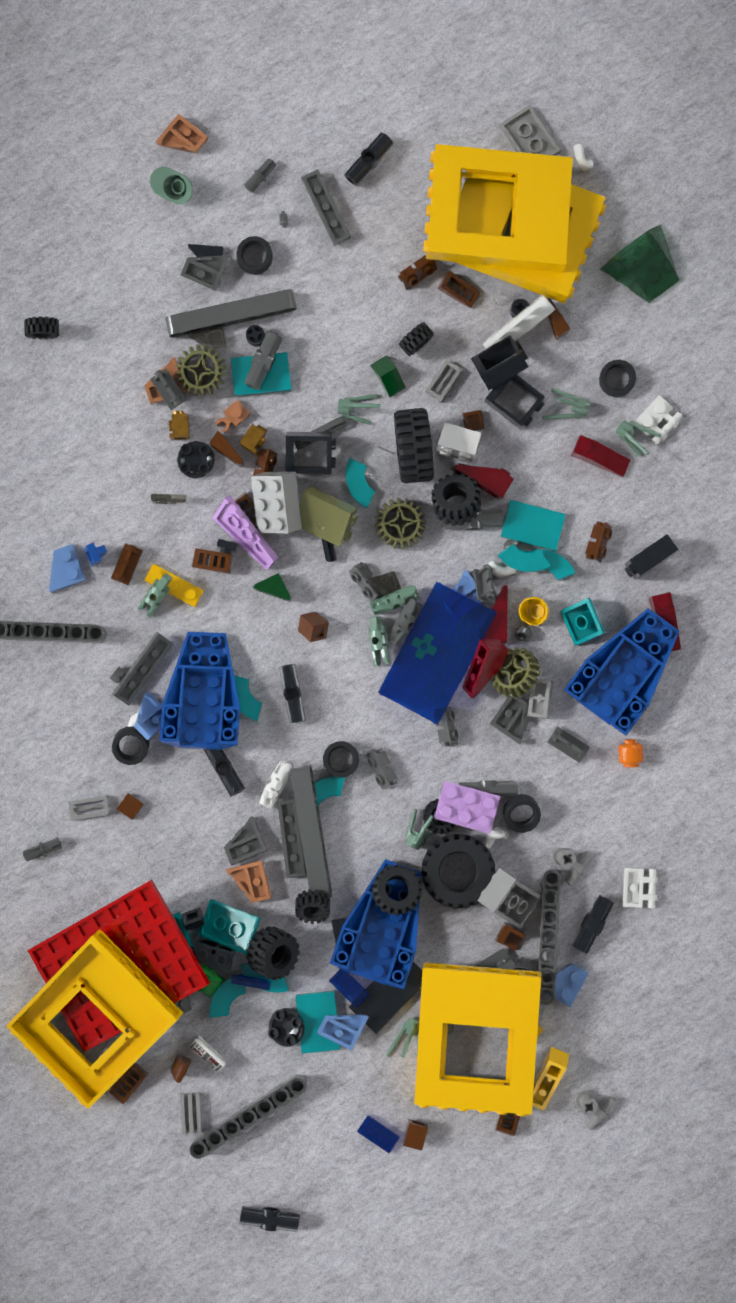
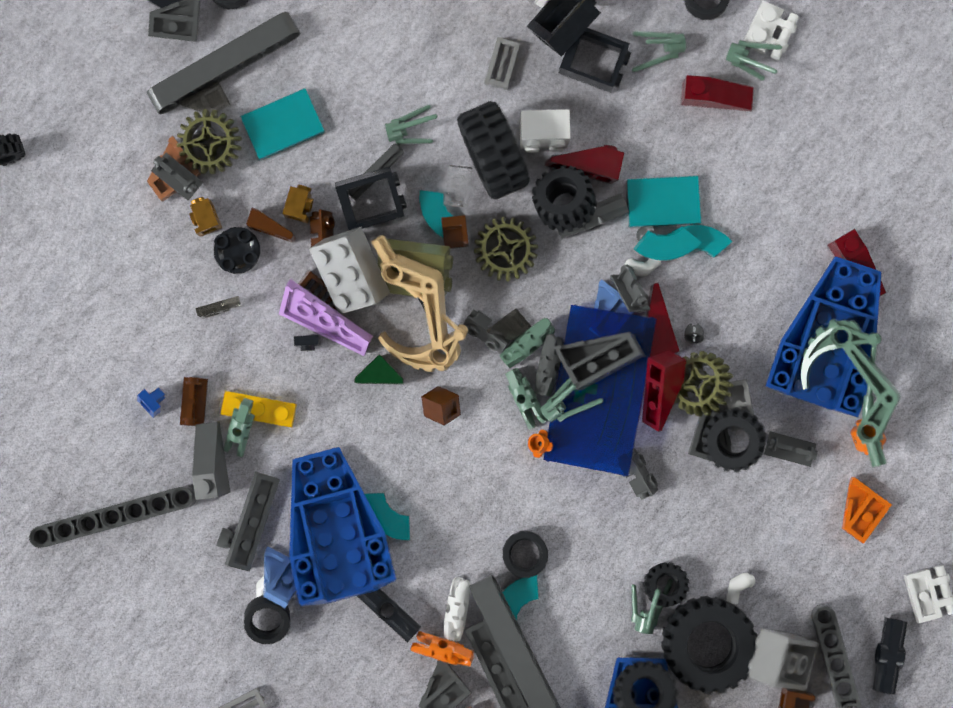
camera: 20 degrees left, 0 degrees up
medium blue wing [49,544,86,593] -> none
reddish brown tile [117,793,144,820] -> none
reddish brown slope [192,548,233,574] -> none
nougat plate [215,400,250,433] -> none
dark grey piece [244,331,282,391] -> none
black wheel [246,325,265,347] -> none
black piece [279,664,306,724] -> none
dark grey hinge [367,748,397,789] -> none
dark green slope [370,356,406,397] -> none
black tyre [399,322,434,356] -> none
lavender plate [434,781,500,834] -> none
dark grey piece [459,780,518,798] -> none
reddish brown tile [462,410,484,431] -> none
black tyre [502,794,541,833] -> none
yellow hair [518,597,550,626] -> none
light grey piece [553,848,592,886] -> none
teal slope [560,597,605,646] -> none
reddish brown hinge [585,521,612,563] -> none
black window [624,534,678,579] -> none
none -> dark grey slope [192,421,230,500]
none -> tan piece [372,235,468,372]
none -> orange hinge [410,631,474,666]
none -> reddish brown panel [441,215,469,249]
none -> orange plate [528,430,553,458]
none -> sand green plant [540,378,603,422]
none -> dark grey wedge [554,332,645,391]
none -> black tyre [702,407,766,473]
none -> sand green piece [801,318,901,467]
none -> orange wing [842,477,892,544]

